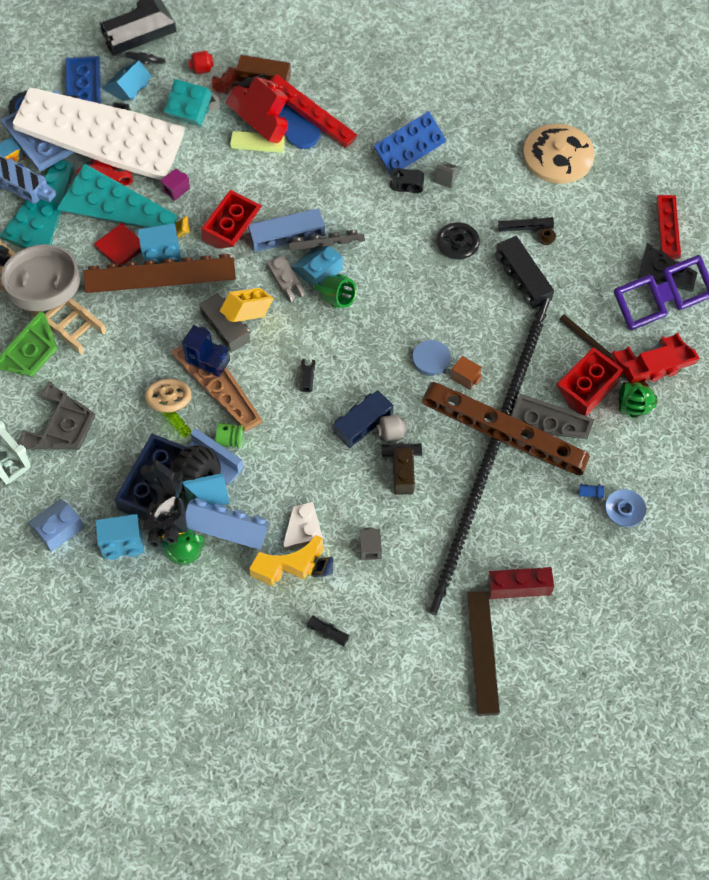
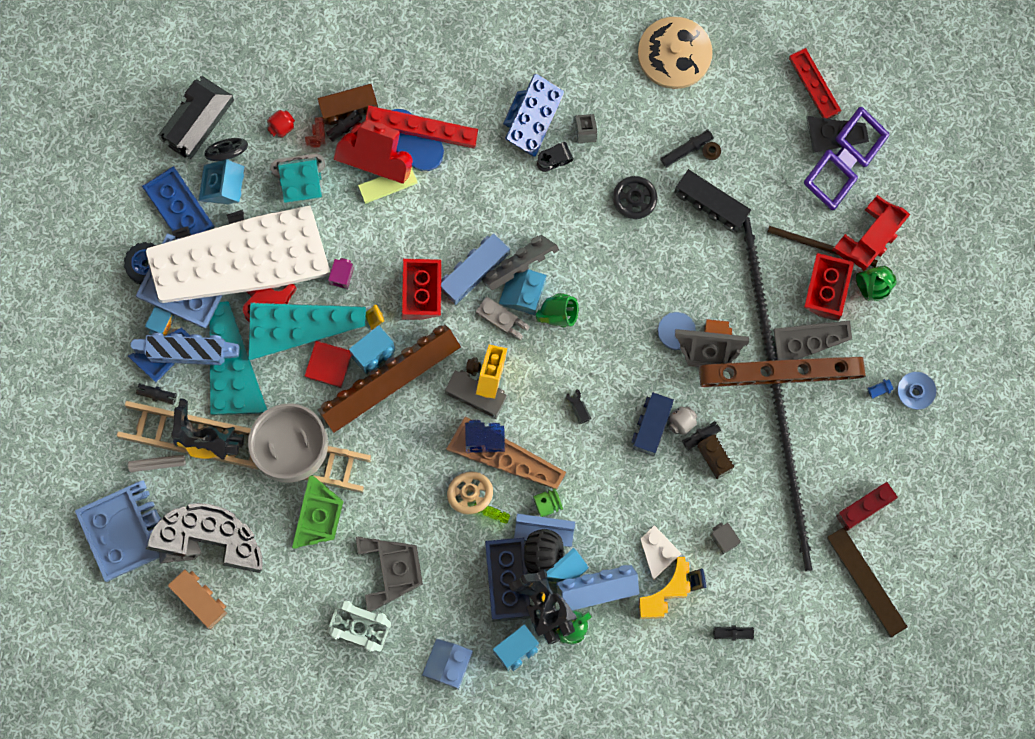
camera: 30 degrees left, 15 degrees up
none -> dark grey wing [675,329,749,367]

